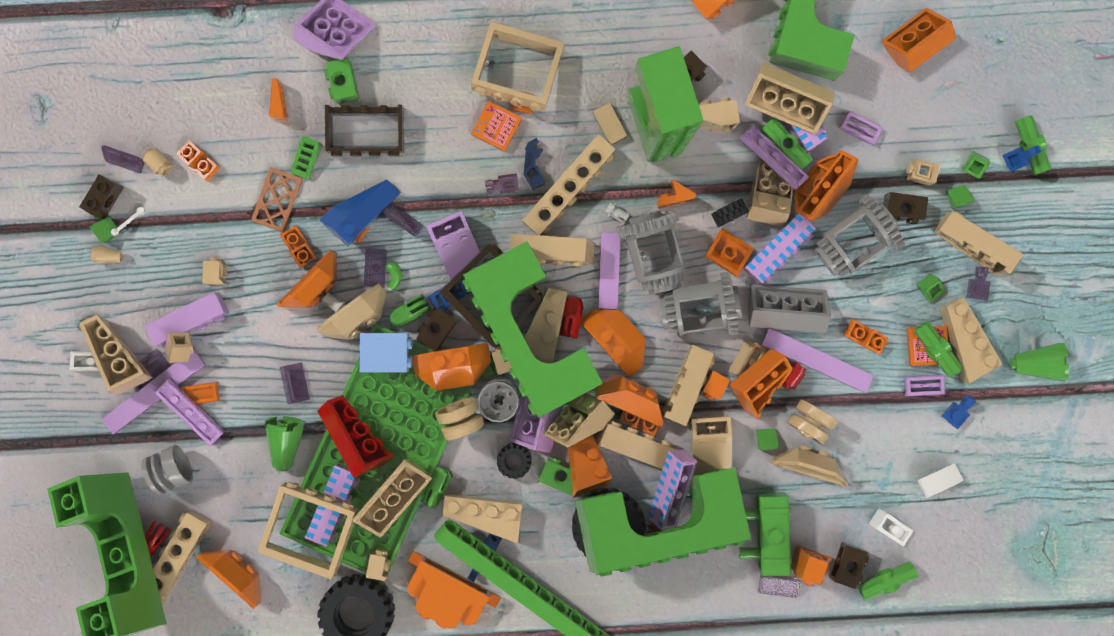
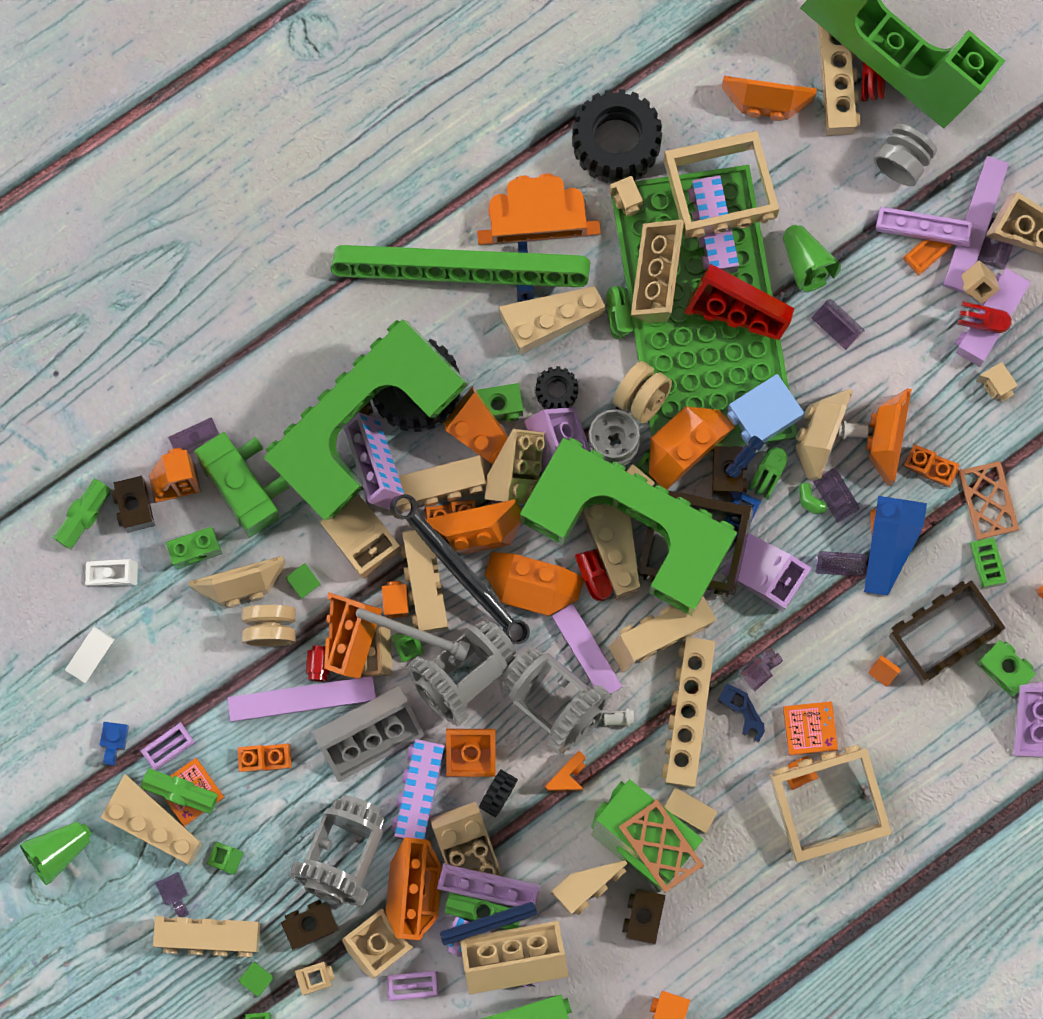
camera: 150 degrees right, 10 degrees down
none -> bright green brick [166,526,223,570]
none -> tan slope [342,909,413,979]
none -> light grey piece [356,608,470,662]
none -> black piece [390,494,530,644]
none -> bright green slope [391,633,425,663]
none -> dark blue axle [440,902,537,945]
none -> nougat window [619,799,704,893]
none -> dark blue axle [726,435,764,478]
none -> orange slope [869,656,901,686]
none -> red arm [957,301,1012,333]

